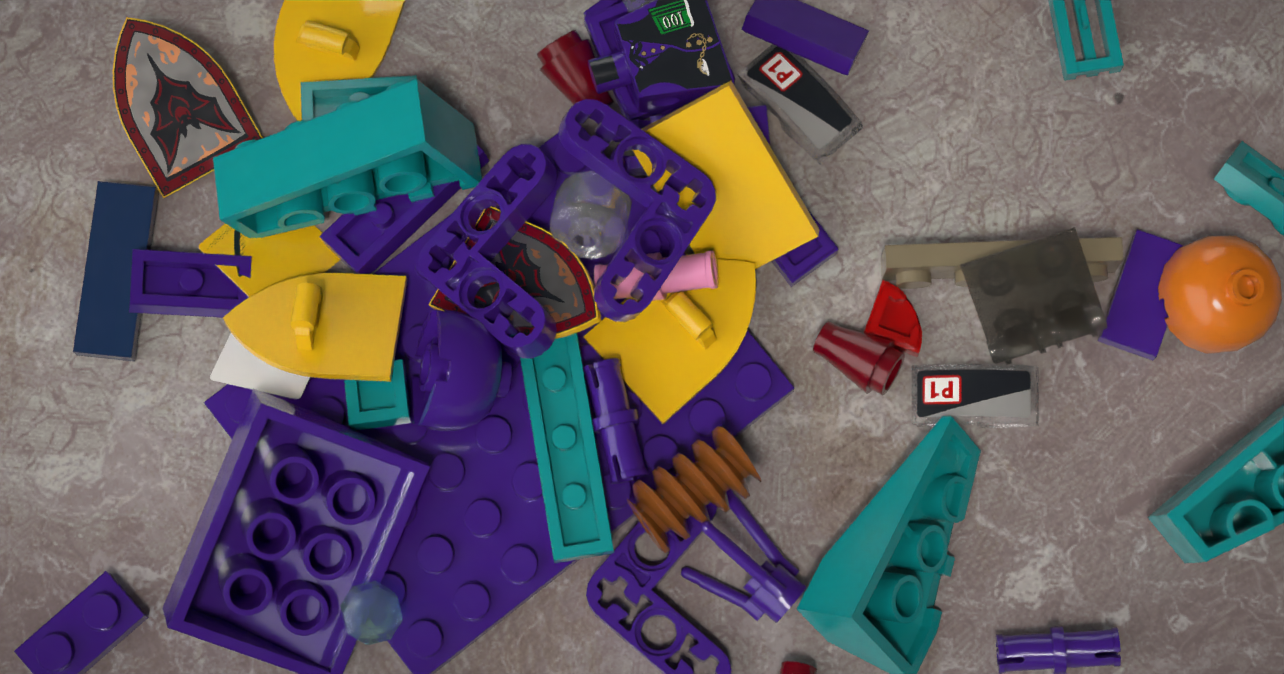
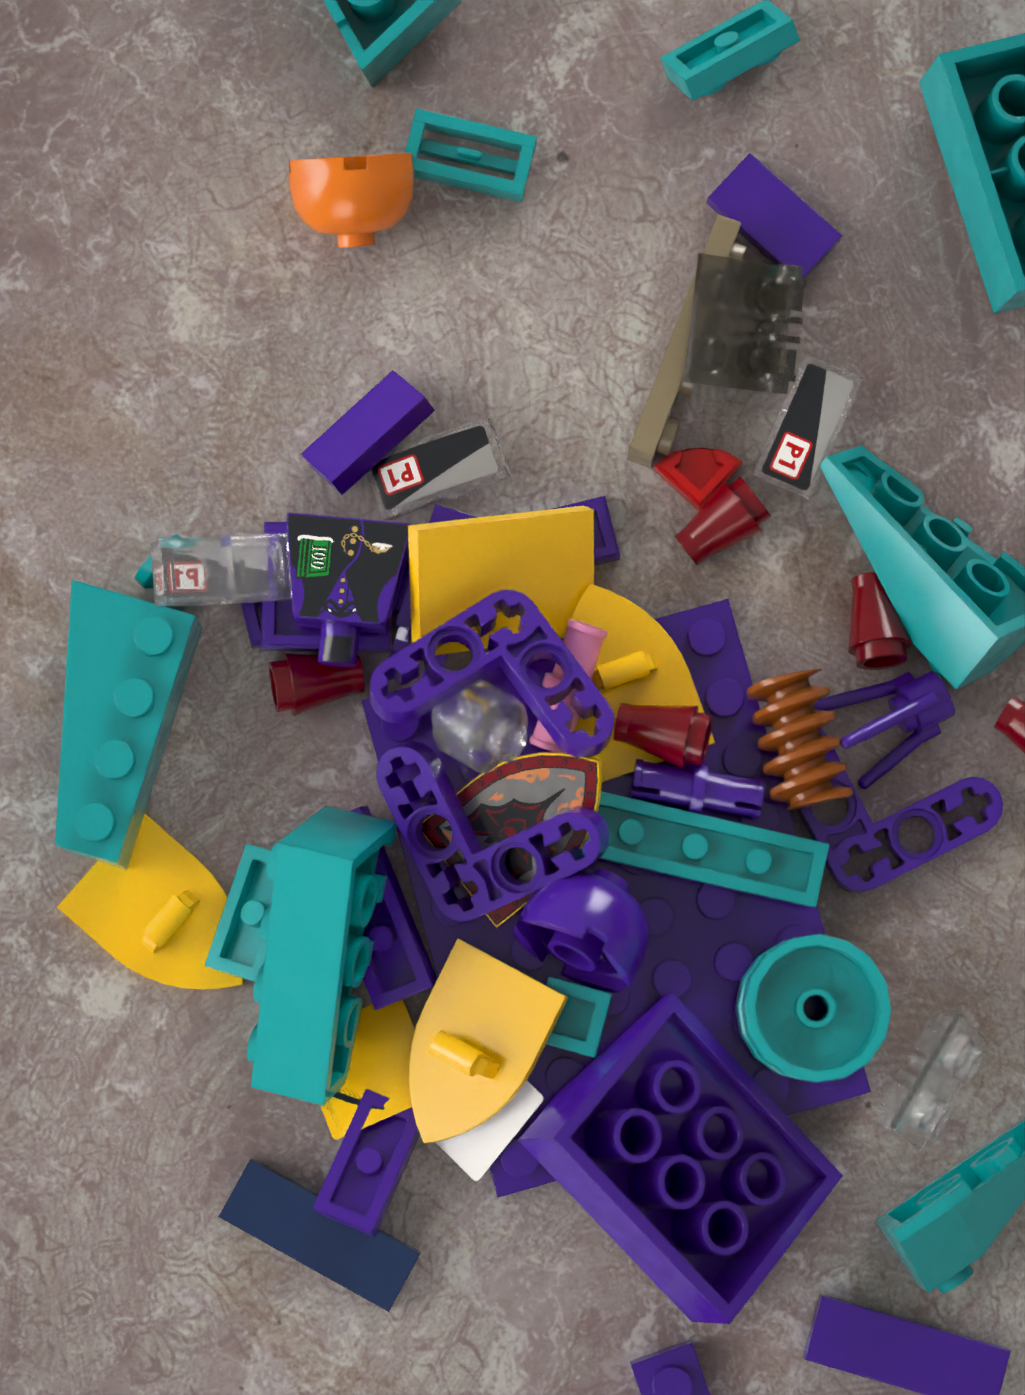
camera: 70 degrees left, 5 degrees up
shield [112,17,263,199] -> none
clear light blue tile [340,581,403,645] -> none
orange cylinder [1158,236,1282,354] -> none
none -> dark red cone [613,703,713,769]
none -> teal wheel [735,934,891,1082]
none -> dark red cone [848,572,912,670]

